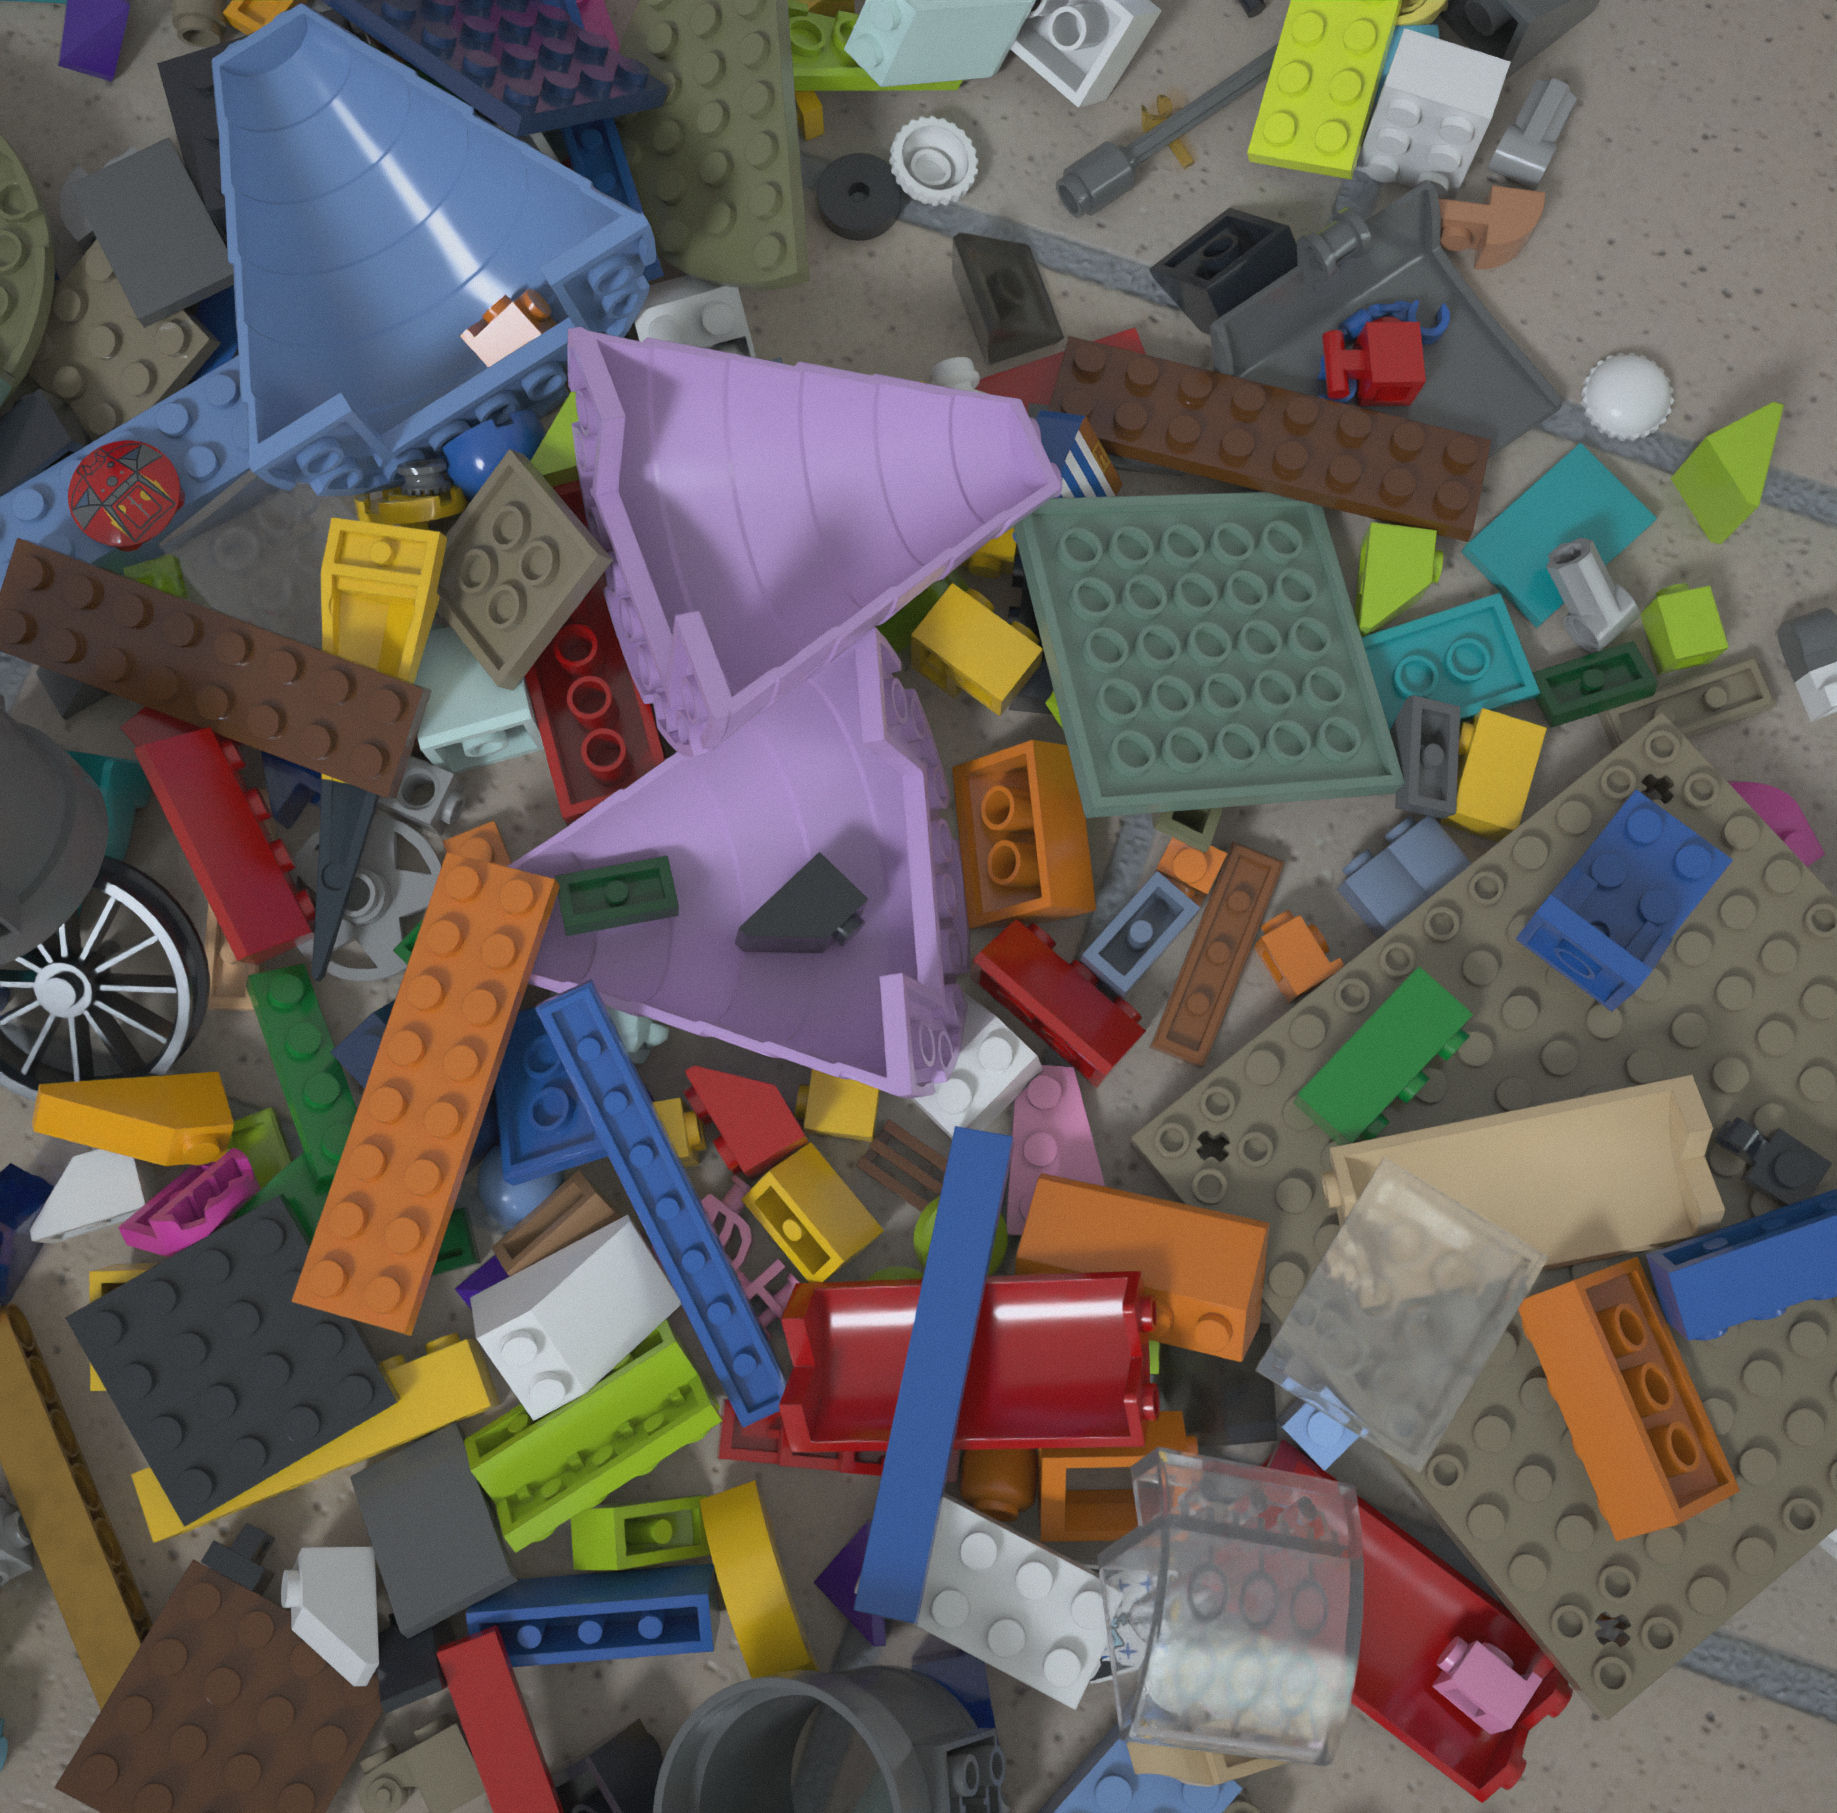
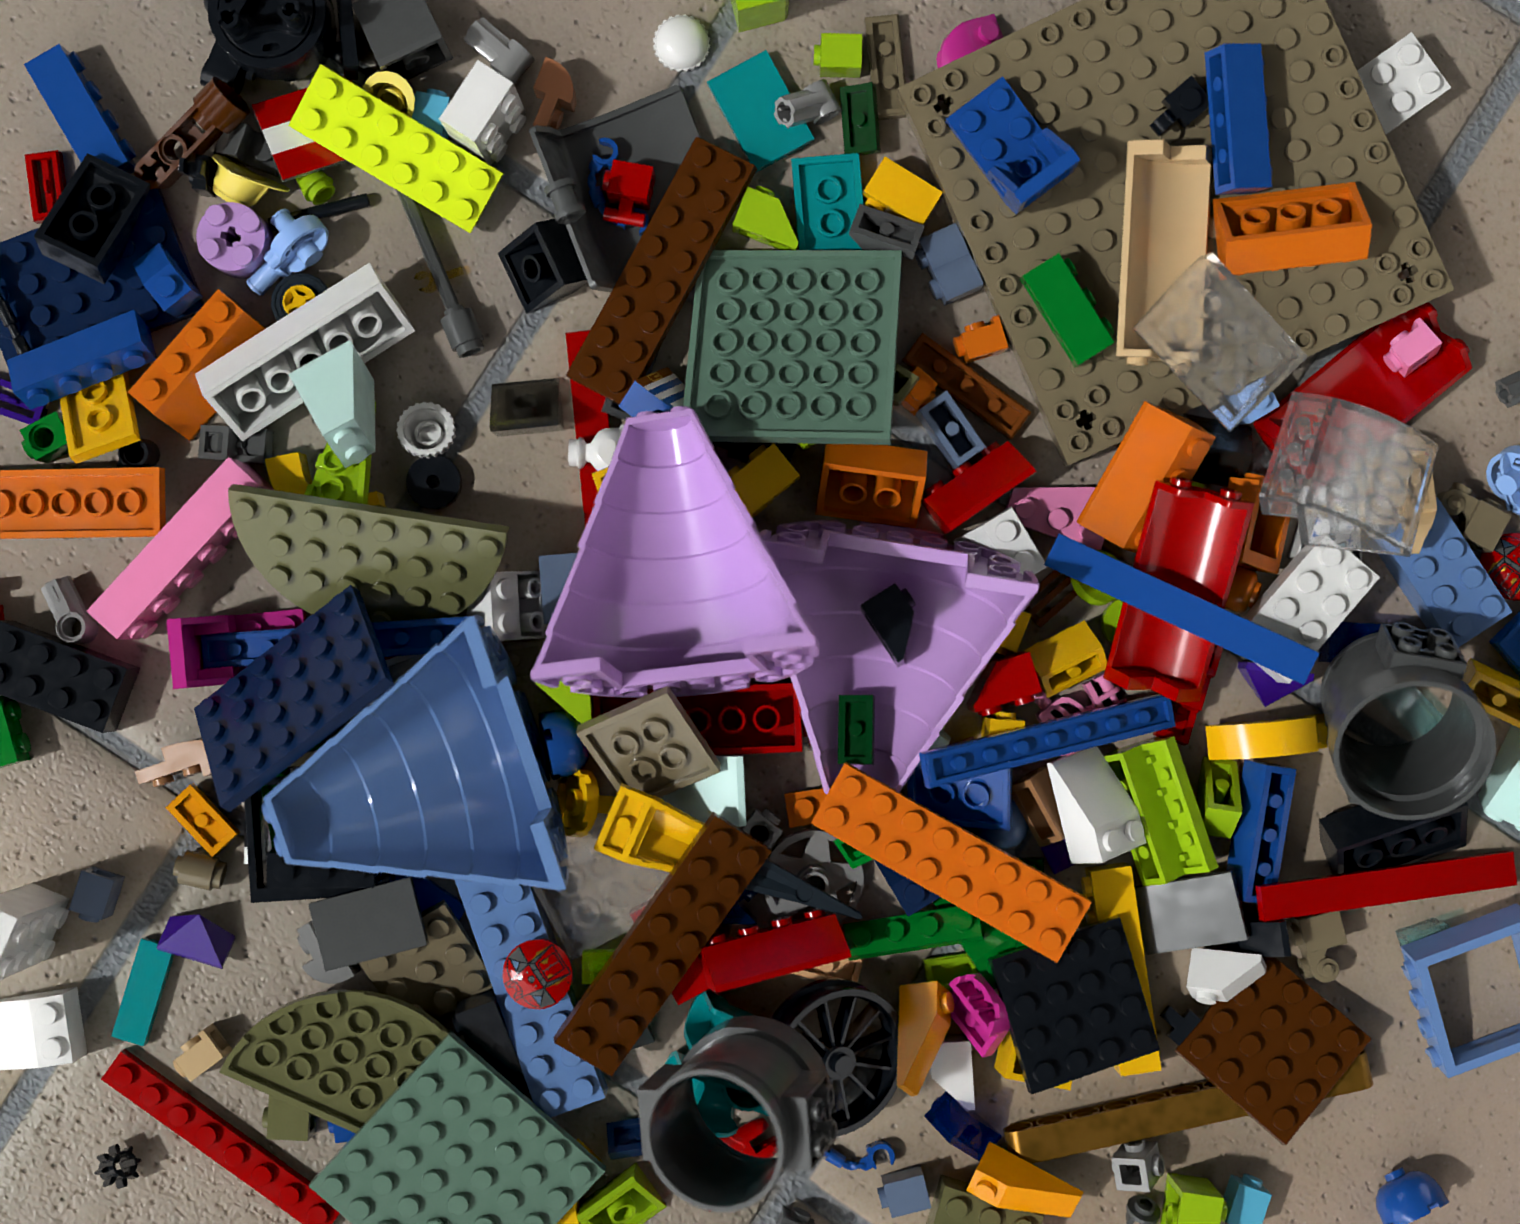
camera: 80 degrees left, 10 degrees up
dark grey bush [397,458,451,496] -> none
brick [460,288,557,367] -> none

